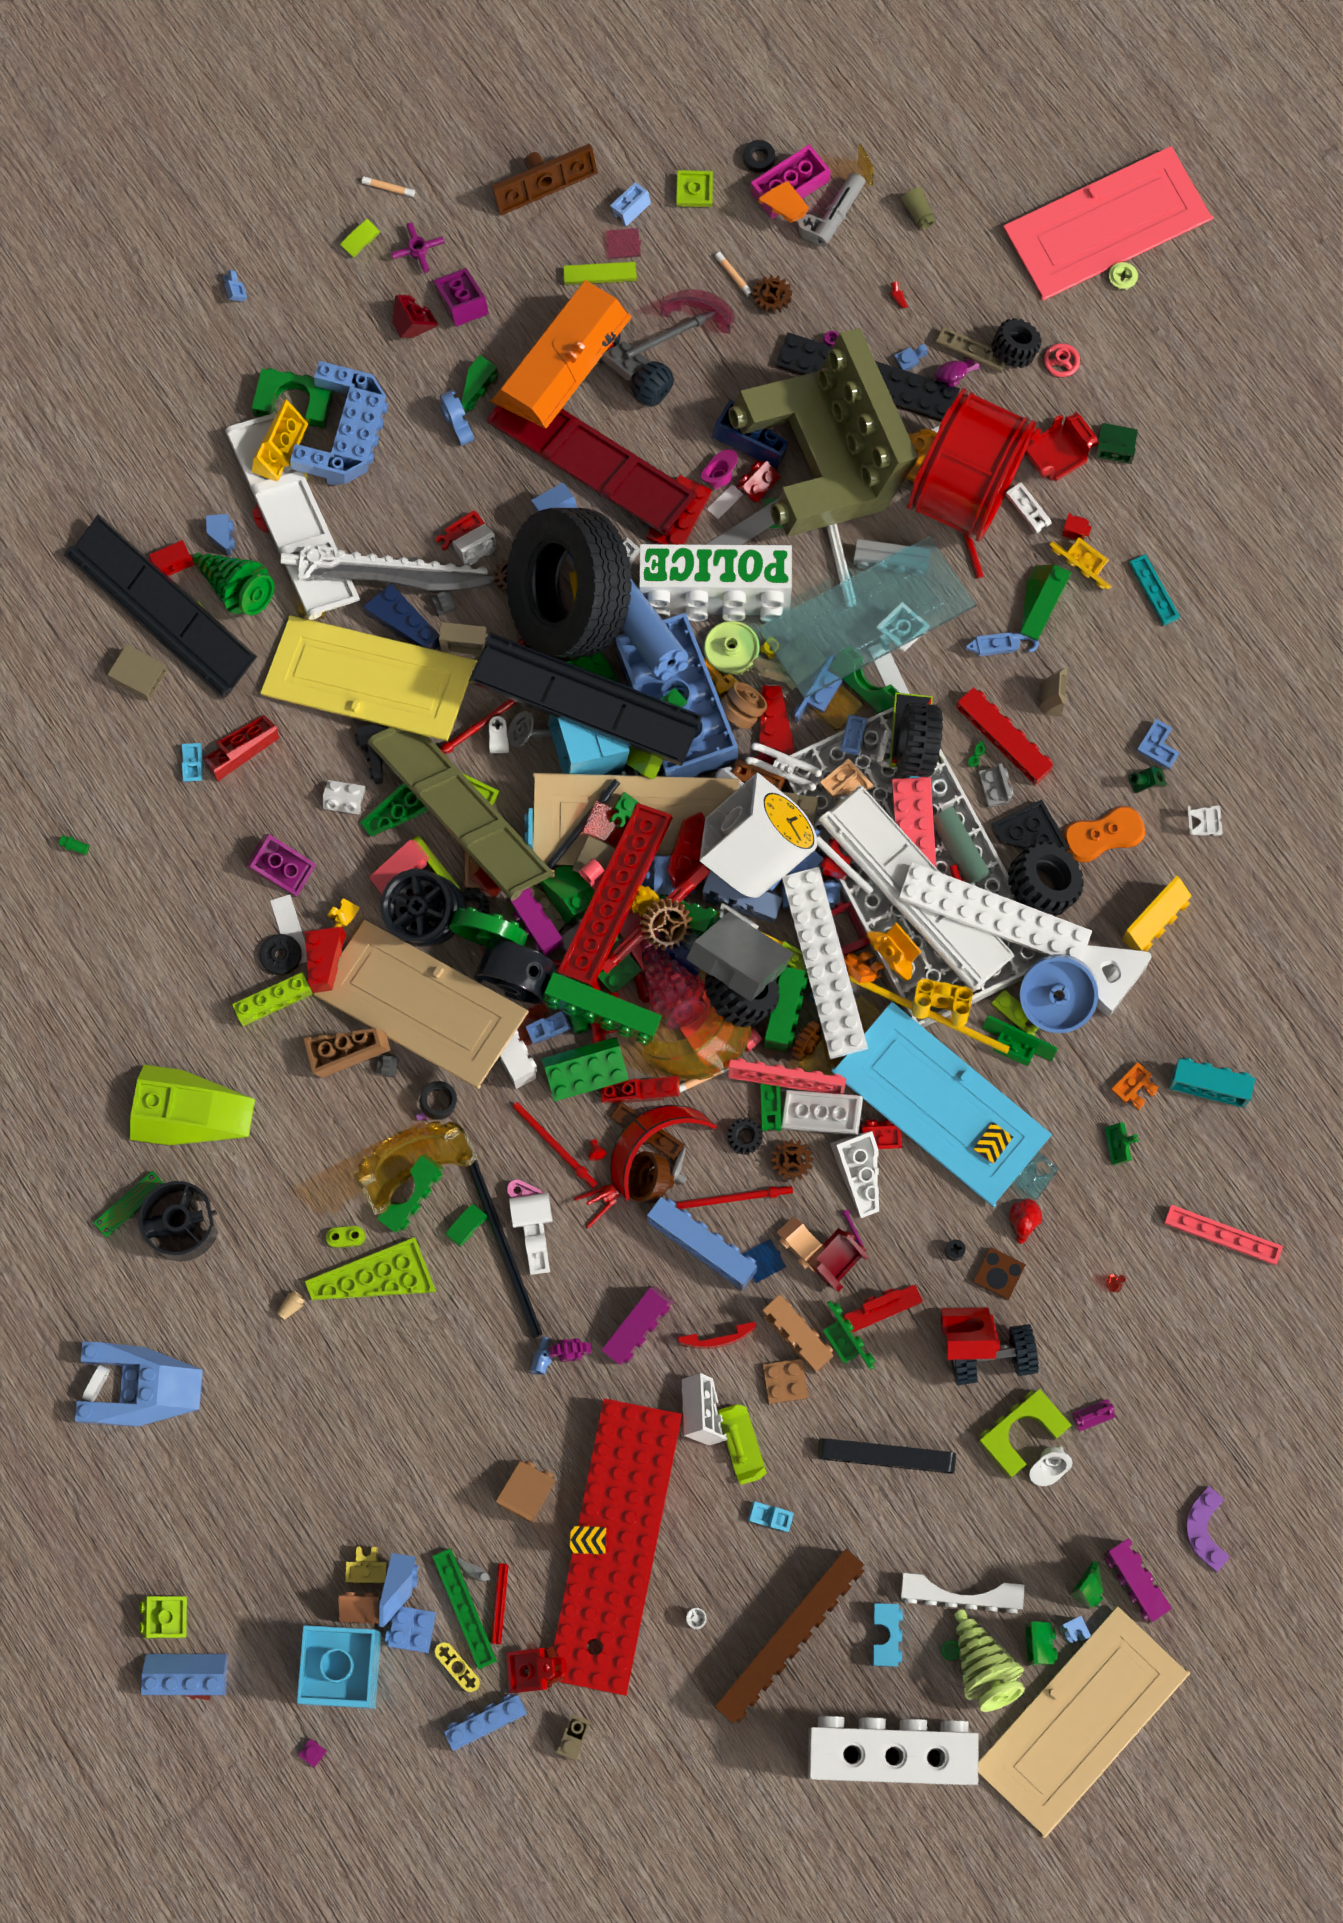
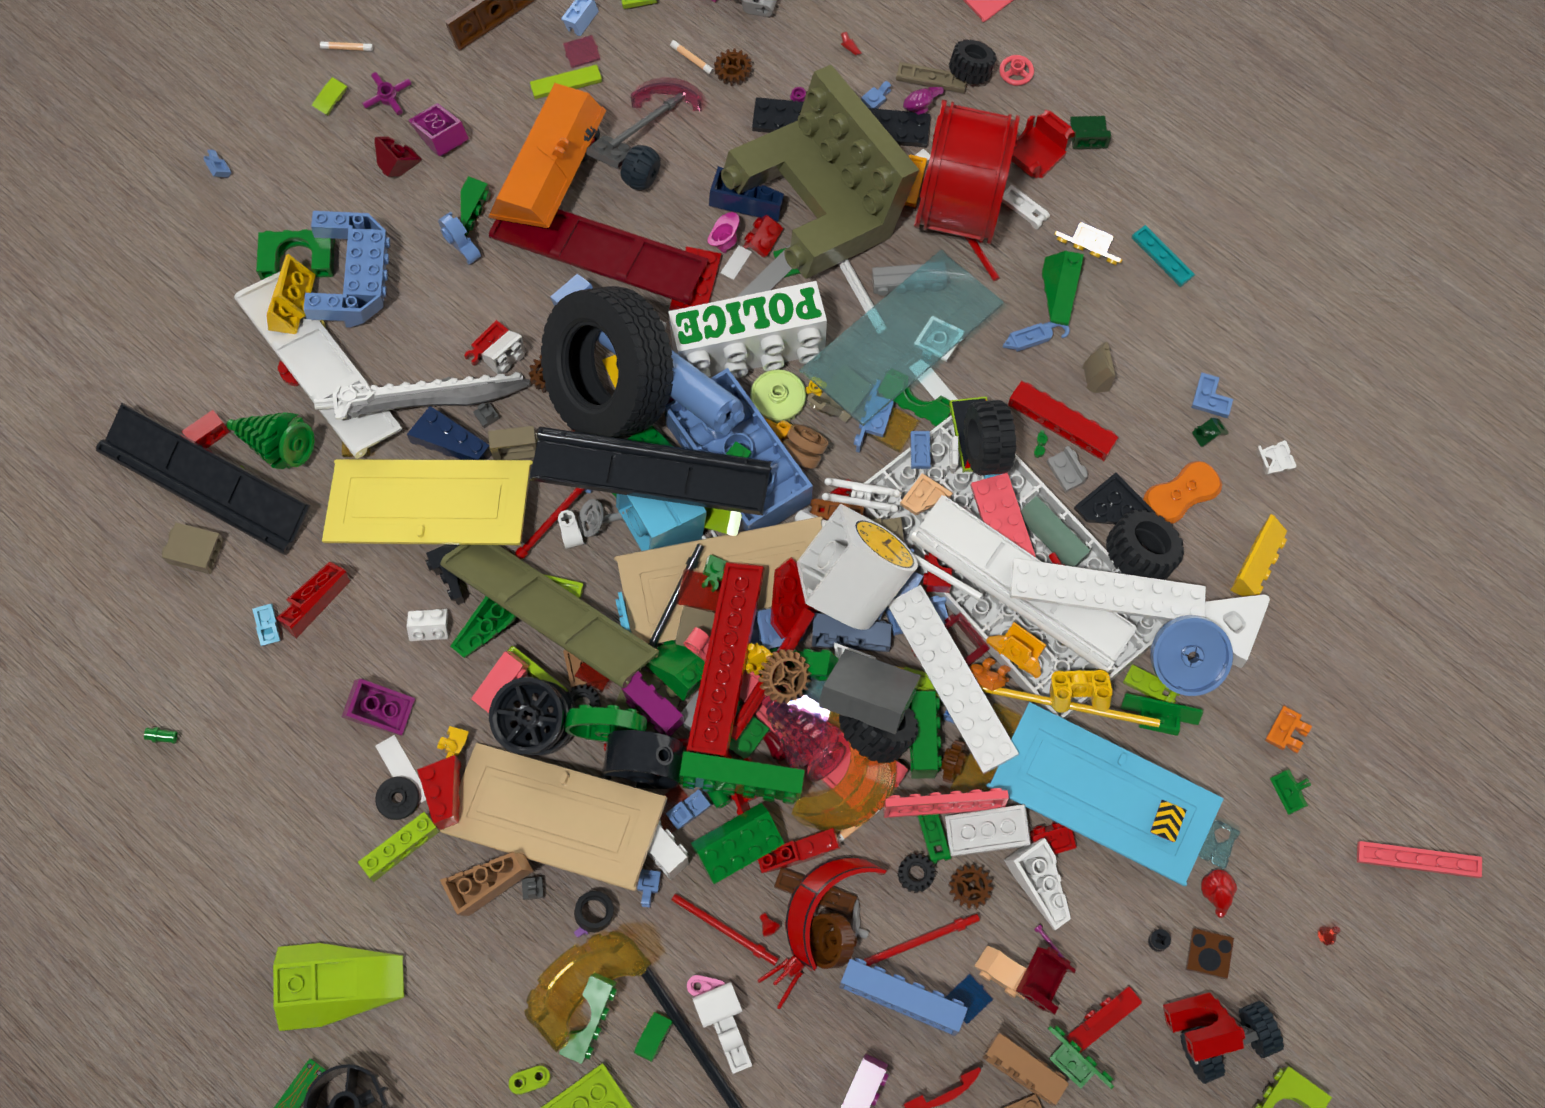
camera: 15 degrees left, 5 degrees down
medium blue slope [206,514,235,556] -> none
red wing [759,685,795,756] -> none
red window [1062,513,1092,540] -> none
magenta hinge [1071,1399,1116,1432] -> none
teal brick [1169,1058,1256,1108] -> none
none -> medium blue plate [637,869,661,908]

